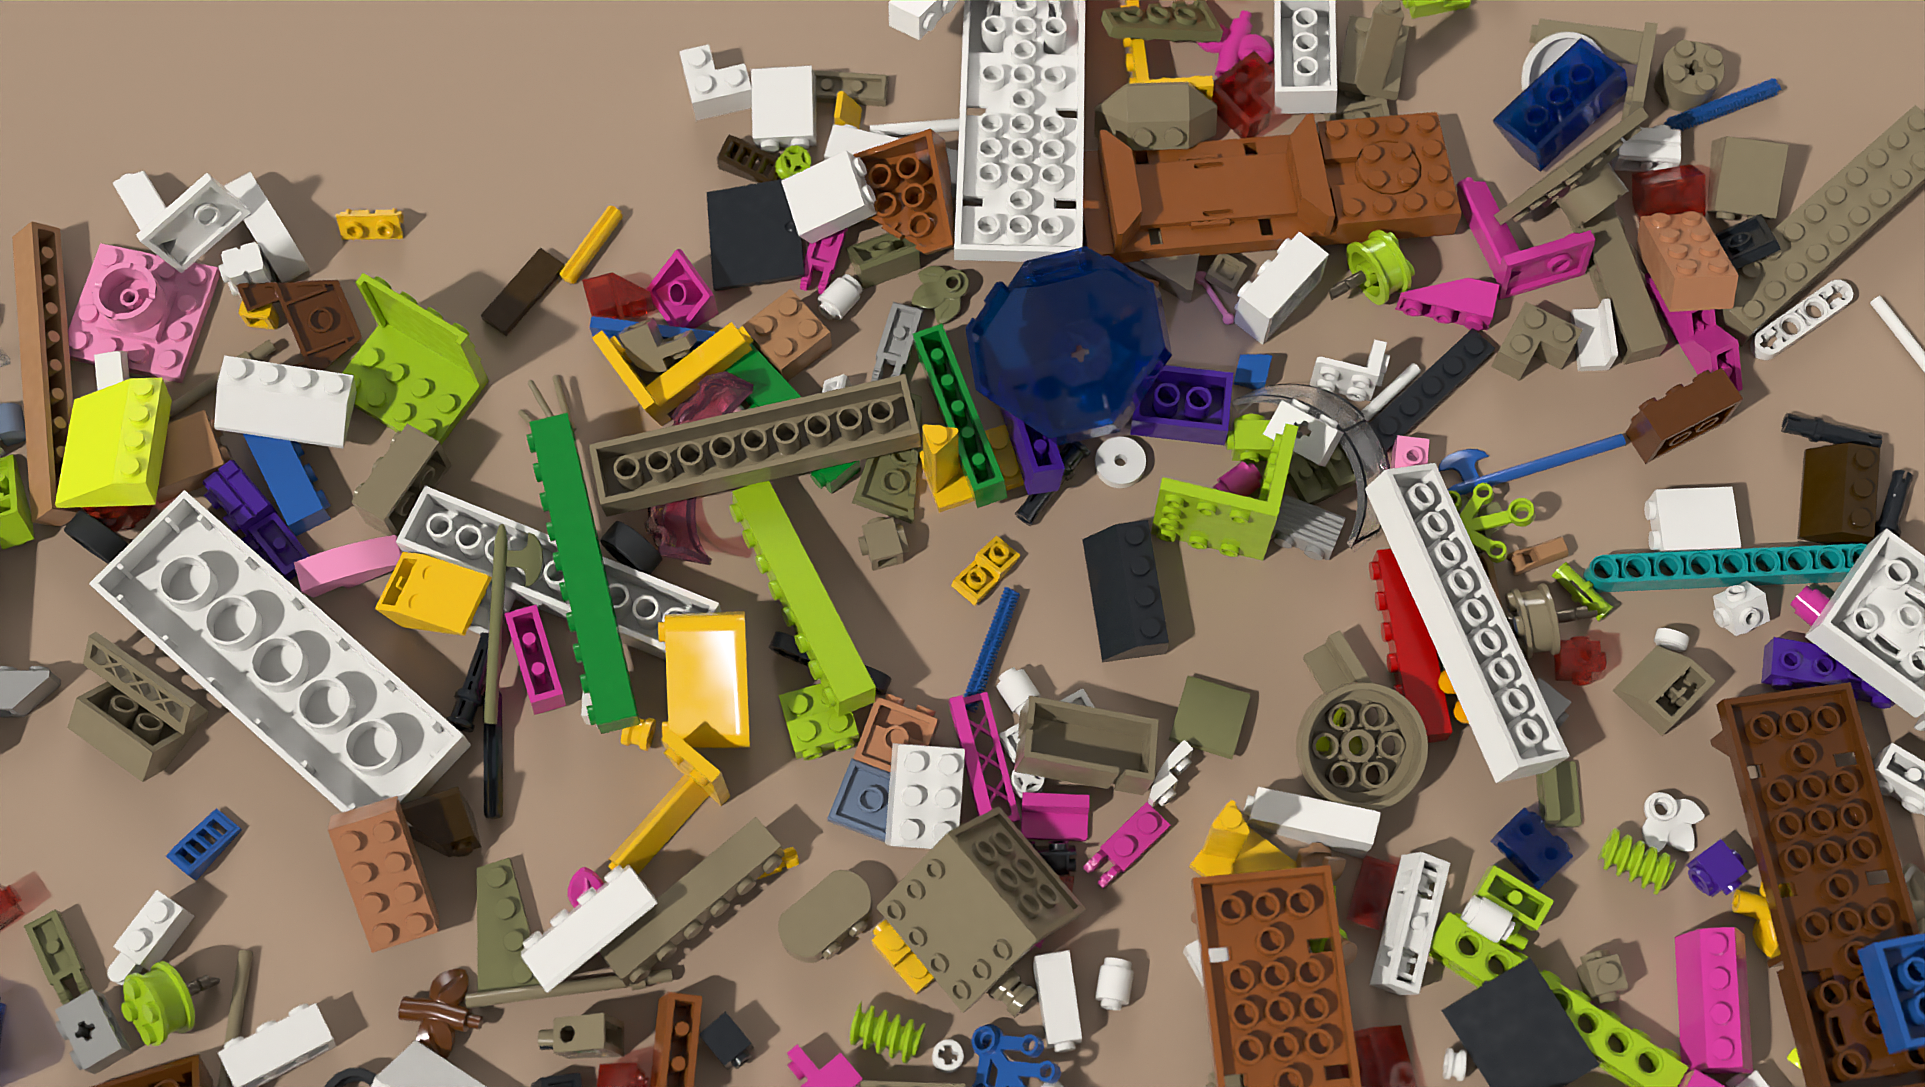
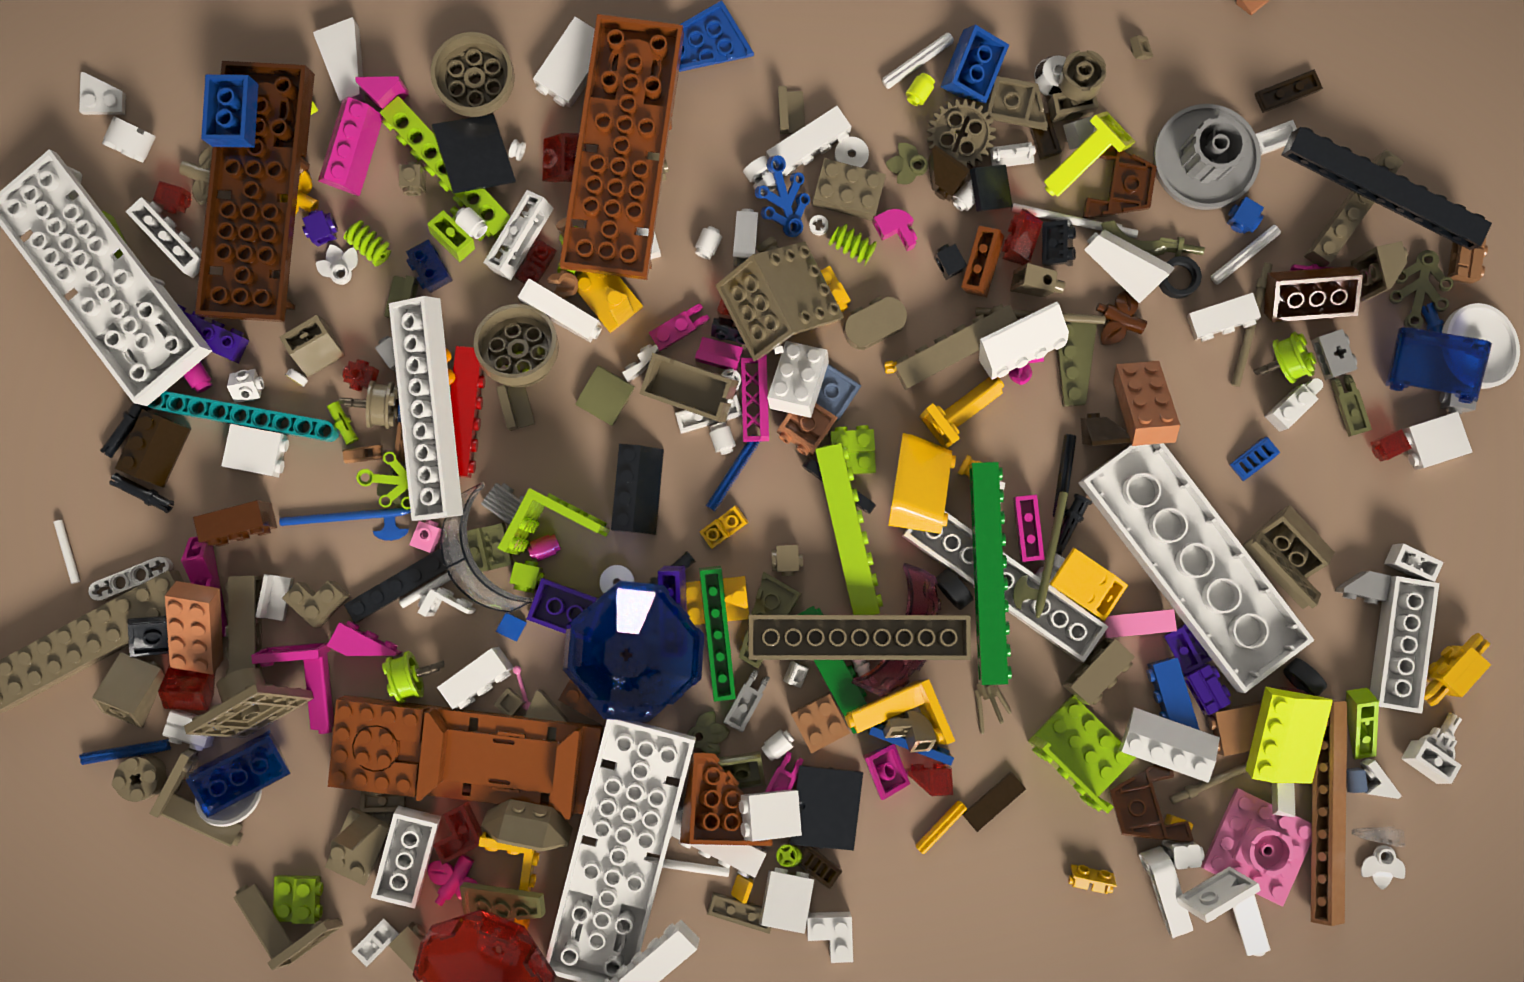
camera: 170 degrees left, 15 degrees up
white brick [1263,399,1344,467] -> none

